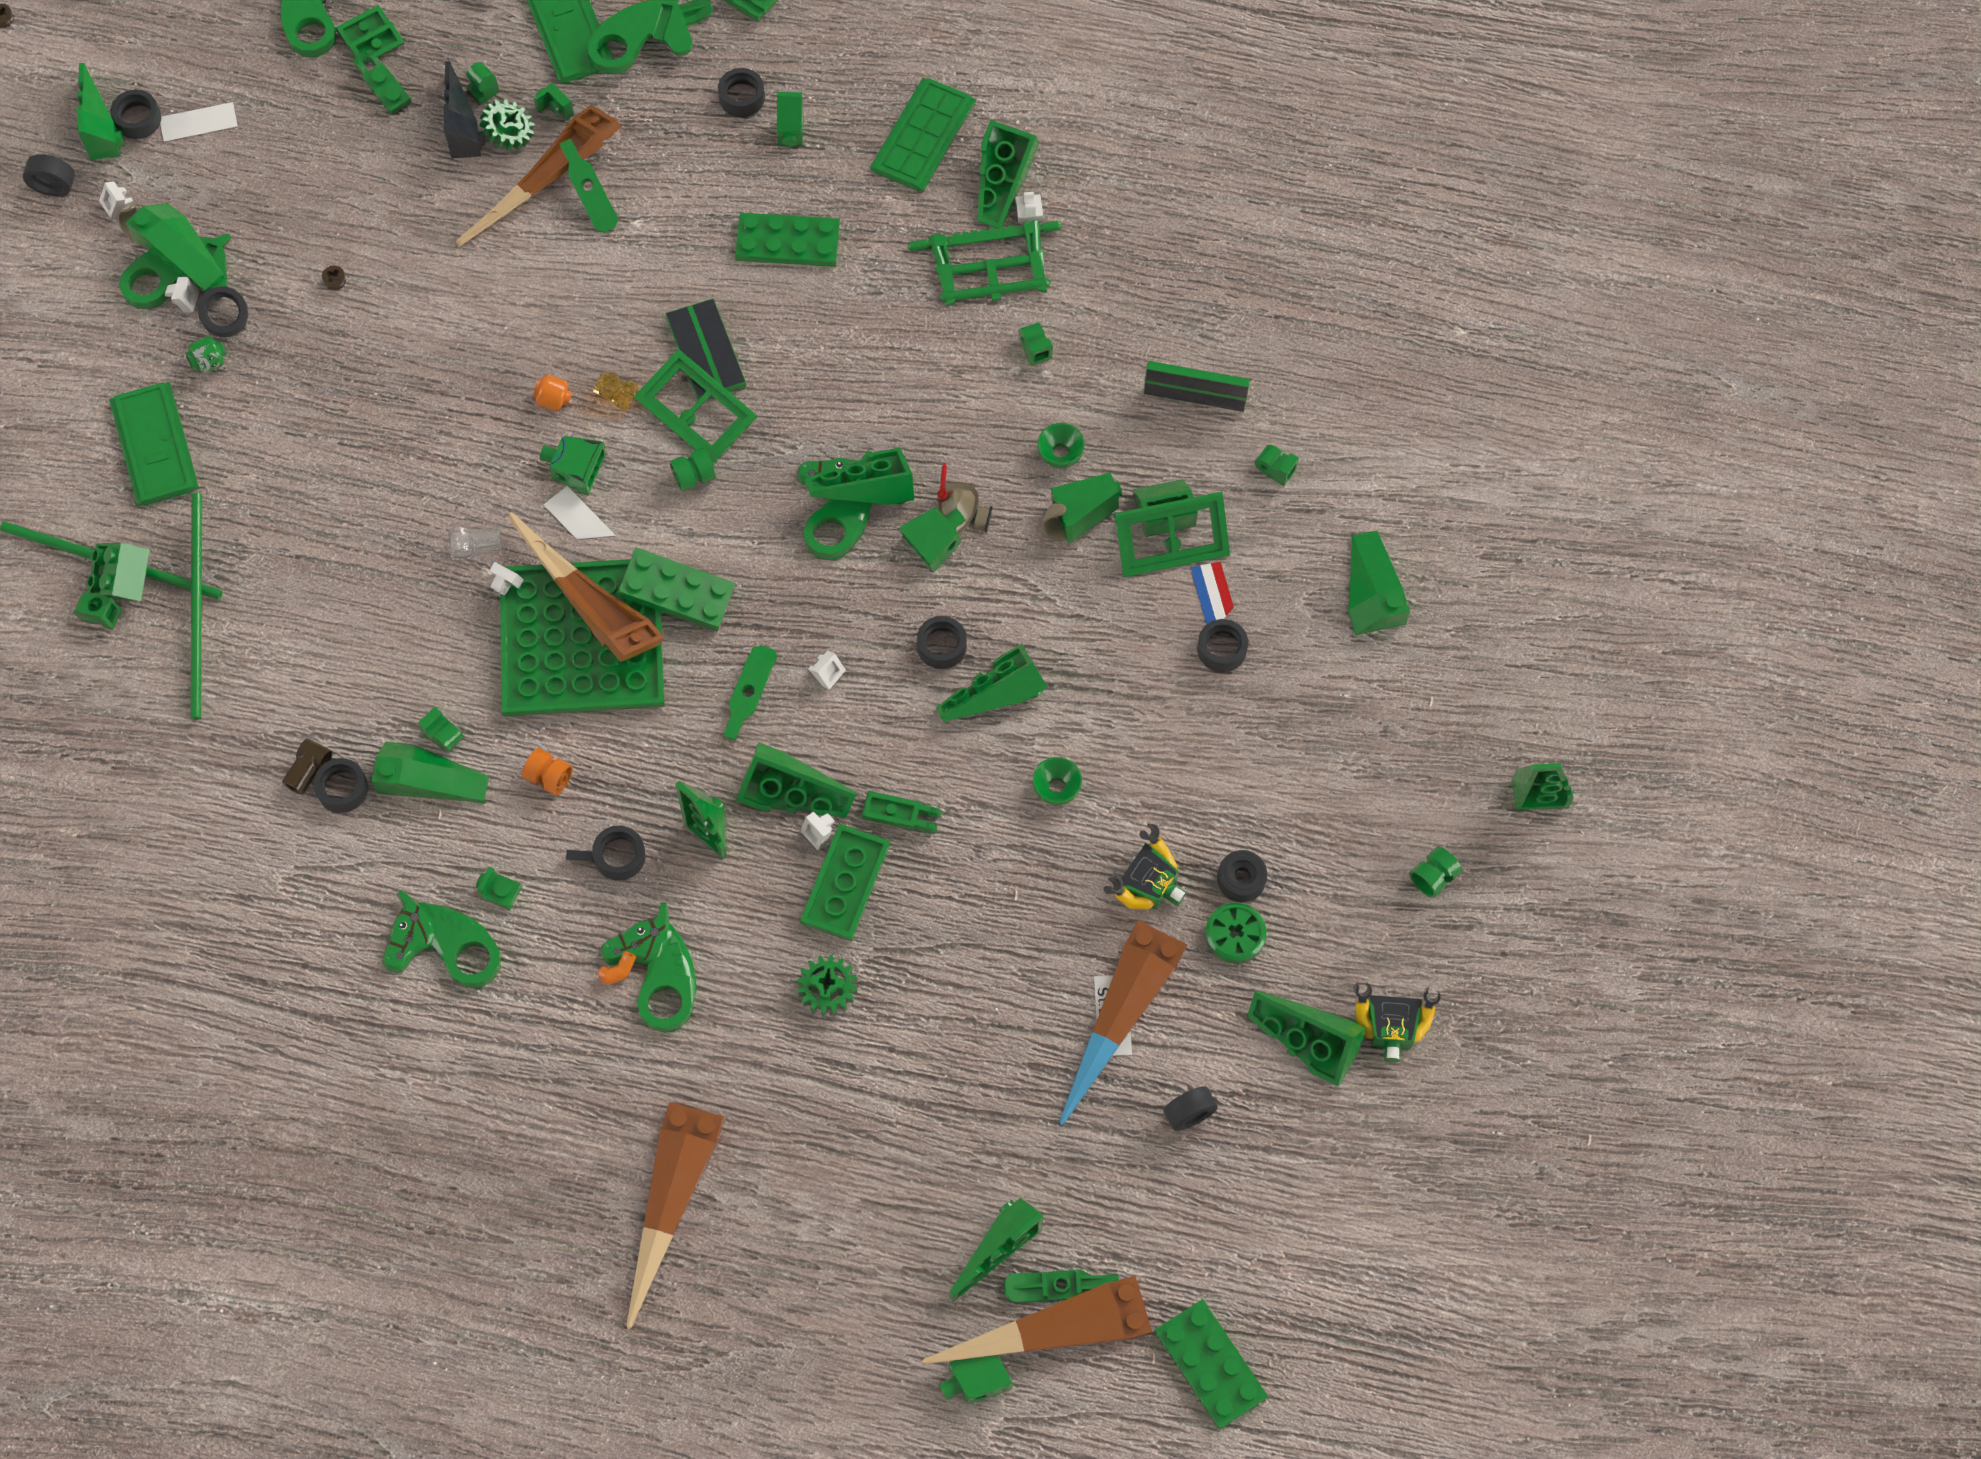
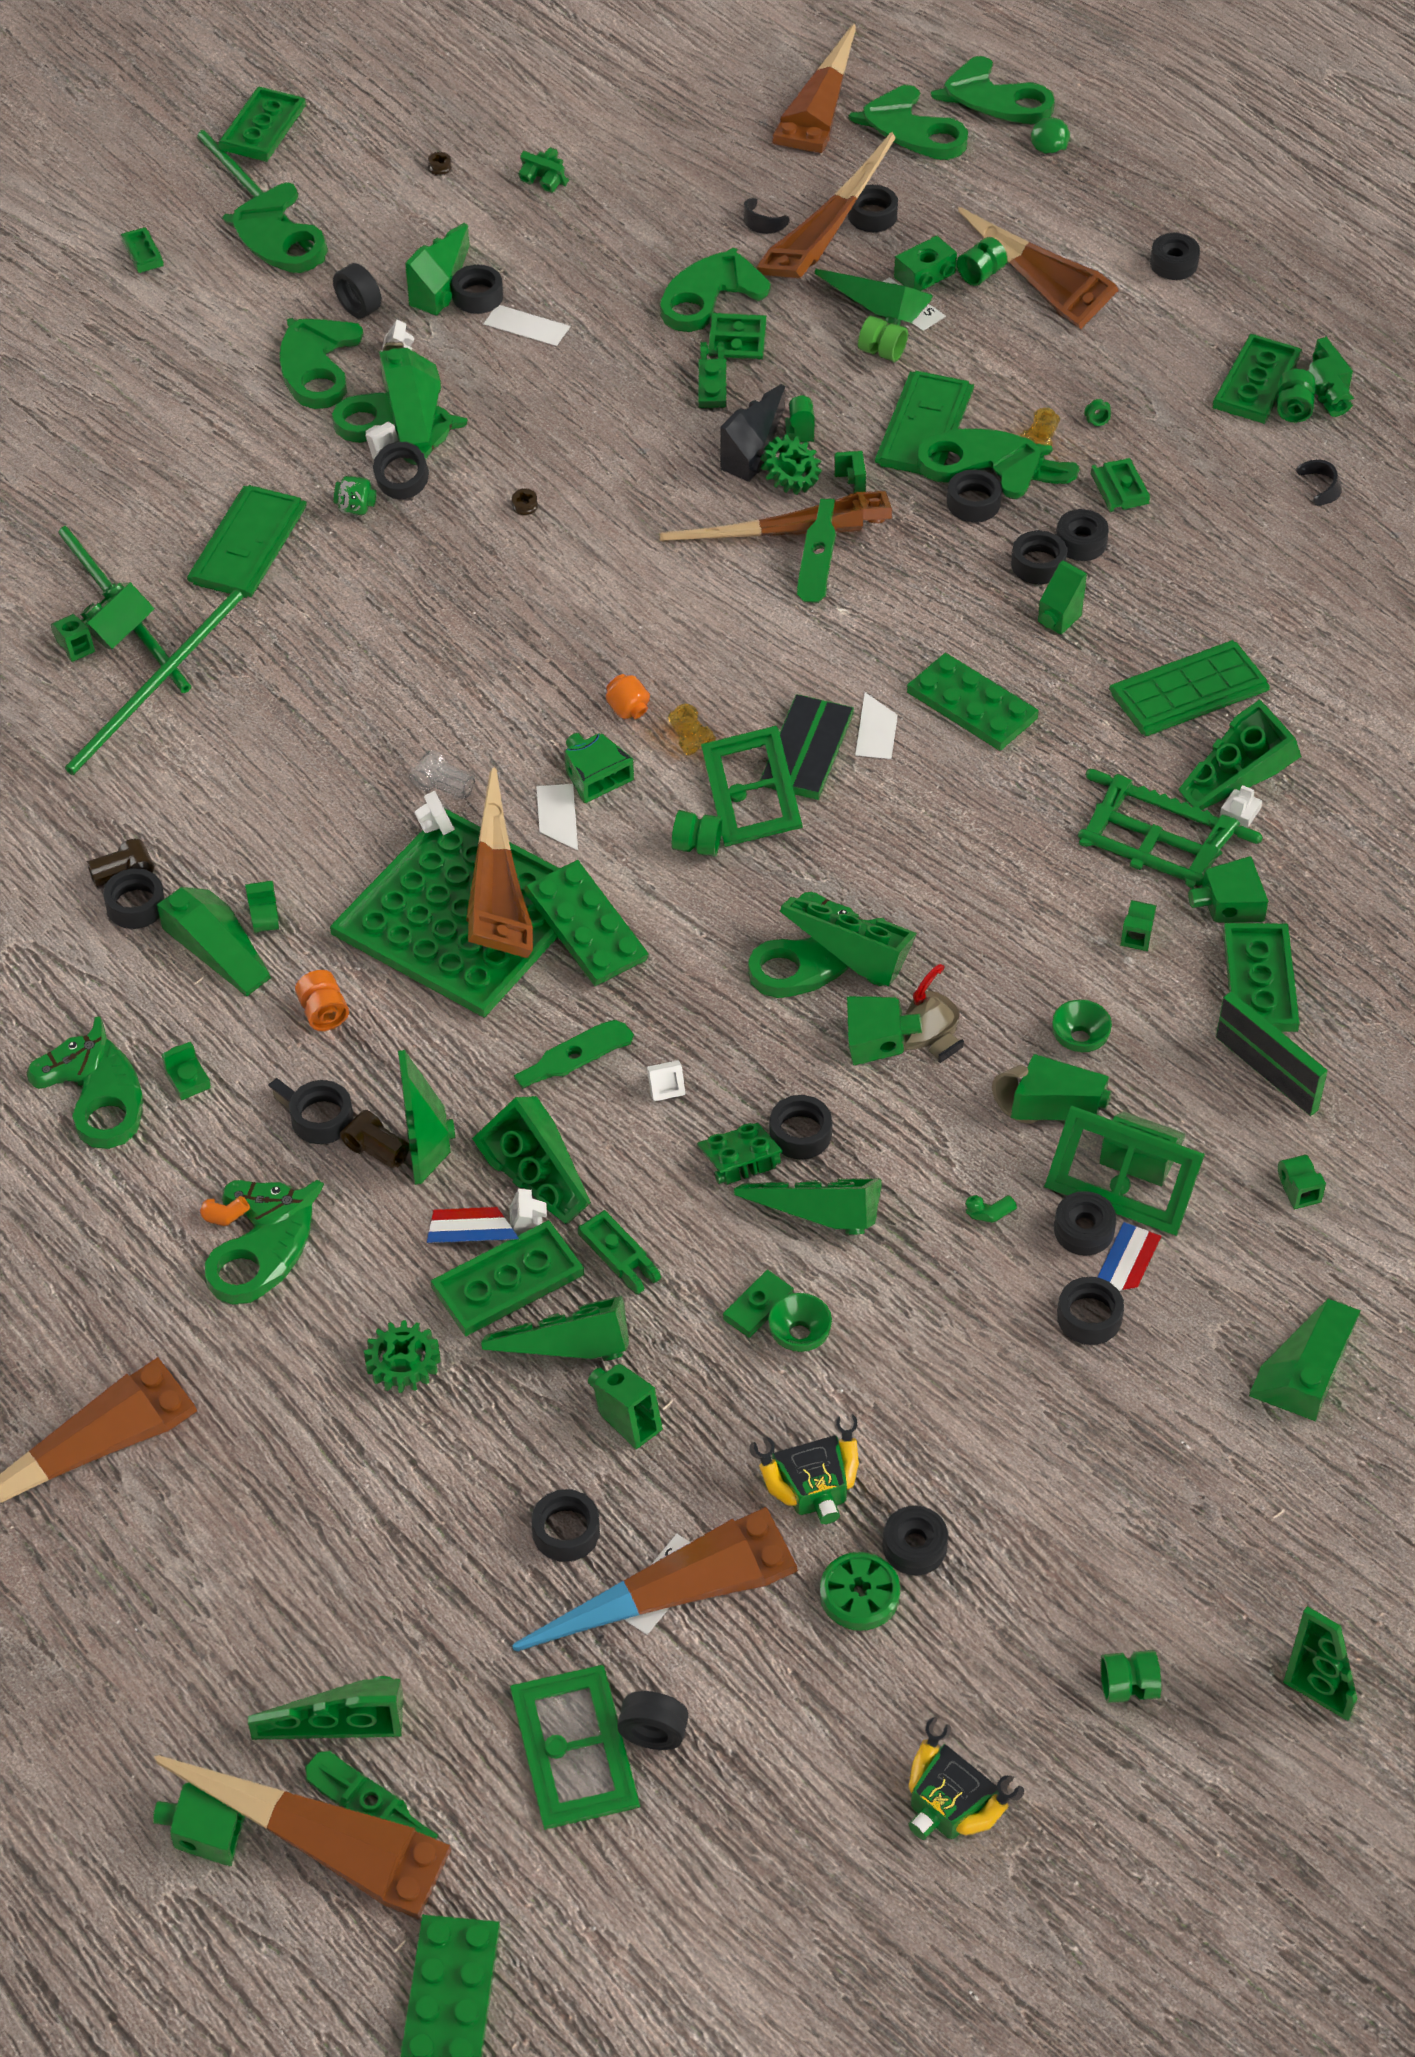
camera: 40 degrees right, 15 degrees down
green wedge [1247,990,1366,1086] -> none
none -> green animal [280,318,363,409]
none -> dark brown piece [340,1110,410,1169]
none -> sticker [427,1207,519,1243]
none -> green wedge [481,1295,629,1361]
none -> green door [510,1665,640,1830]
none -> black tyre [532,1489,600,1562]
none -> green torso [588,1364,663,1450]
none -> green hinge [697,1122,782,1185]
none -> green plate [723,1269,794,1338]
none -> white sticker [855,692,898,759]
none -> black tyre [947,469,1002,523]
none -> green arm [965,1195,1017,1223]
none -> black tyre [1054,1191,1117,1256]
none -> black tyre [1056,509,1109,561]
none -> green torso [1188,856,1269,923]
none -> green plate [1223,923,1300,1032]

